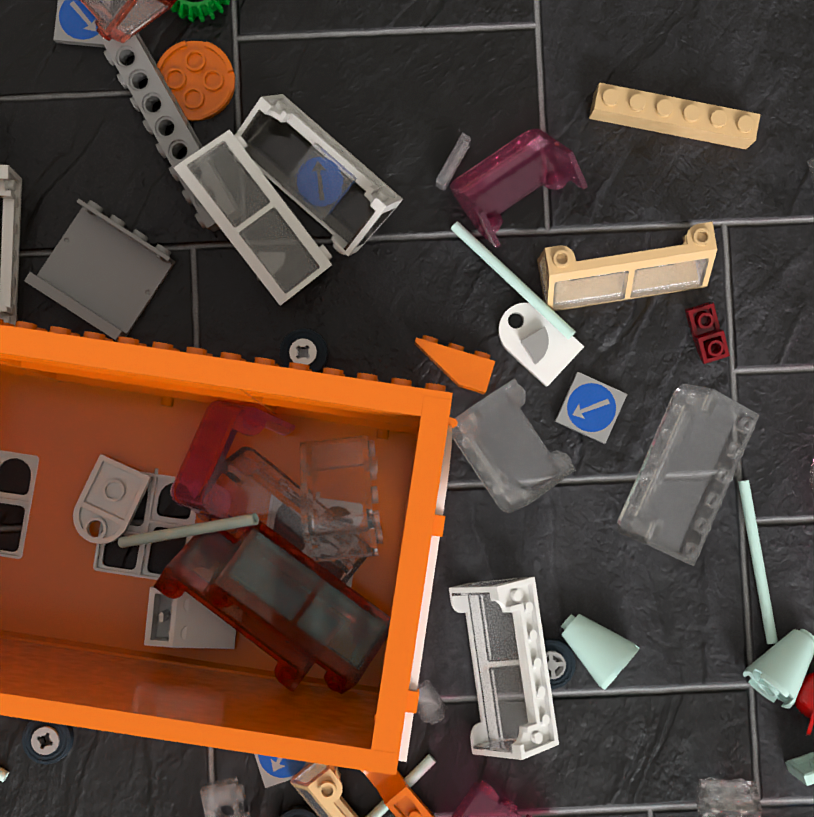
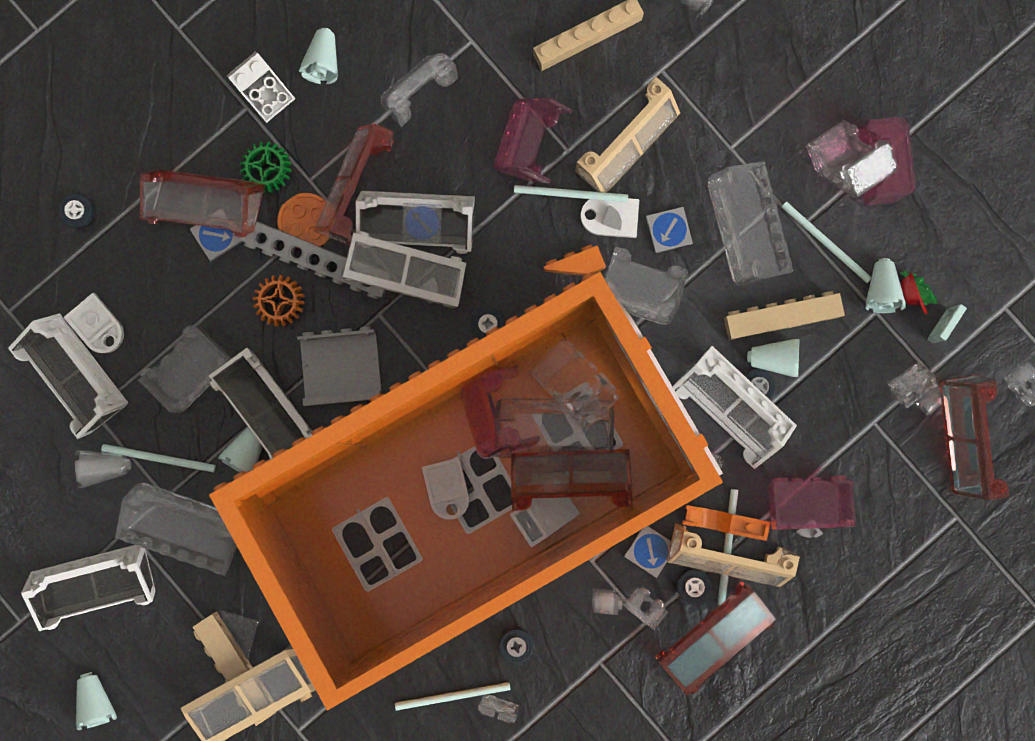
camera: 30 degrees left, 0 degrees up
light aqua piece [118,513,259,548] -> none
windscreen [202,520,391,695] -> none
clear tile [435,133,471,191] -> none
dark red slope [685,302,730,364] -> none
none -> orange gear [253,275,305,327]
none -> clear red windscreen [314,124,394,246]
none -> clear windscreen [380,53,458,127]
none -> clear brick [592,588,623,615]
none -> tan brick [724,291,845,340]

